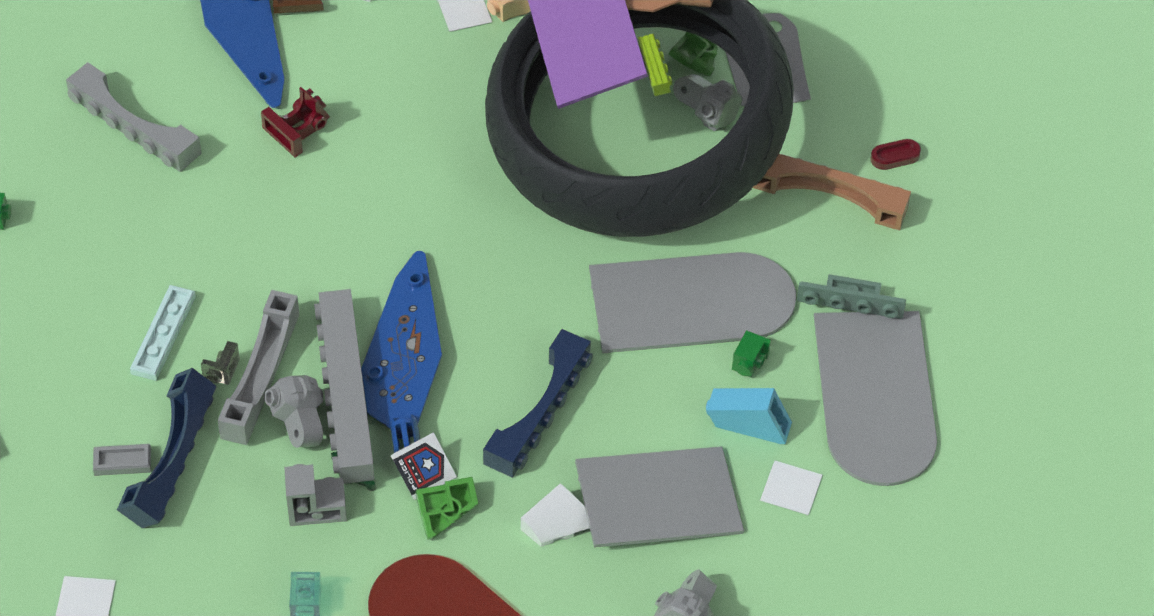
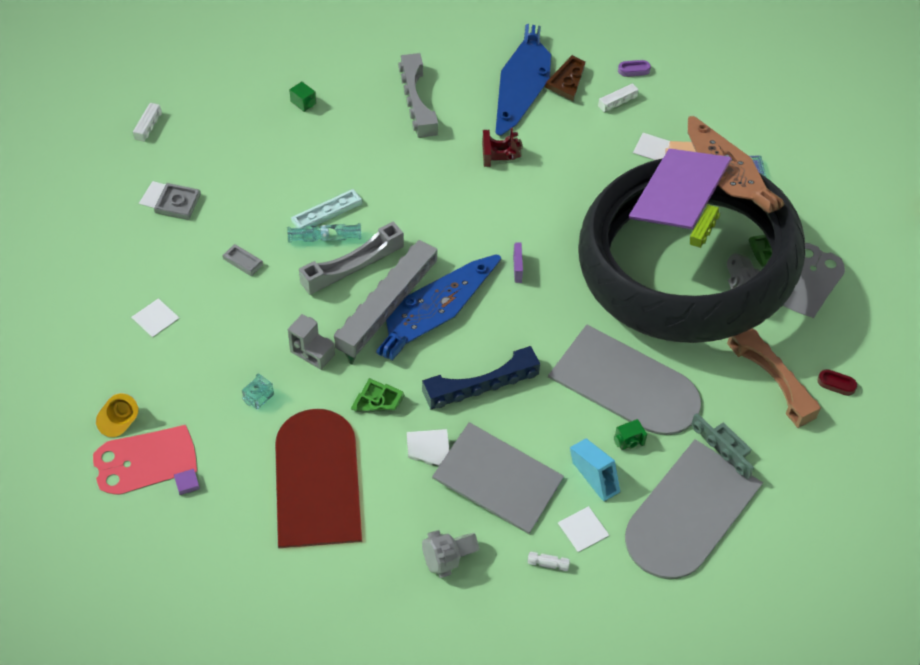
camera: 40 degrees right, 0 degrees up
dark blue arch [117,368,217,528] -> none
clear smoke bracket [201,341,240,385] -> none
light grey piece [265,375,323,448] -> none
sticker [391,432,457,500] -> none
none -> clear light blue piece [287,223,361,243]
none -> medium lavender tile [513,242,523,283]
none -> white axle [528,552,570,571]

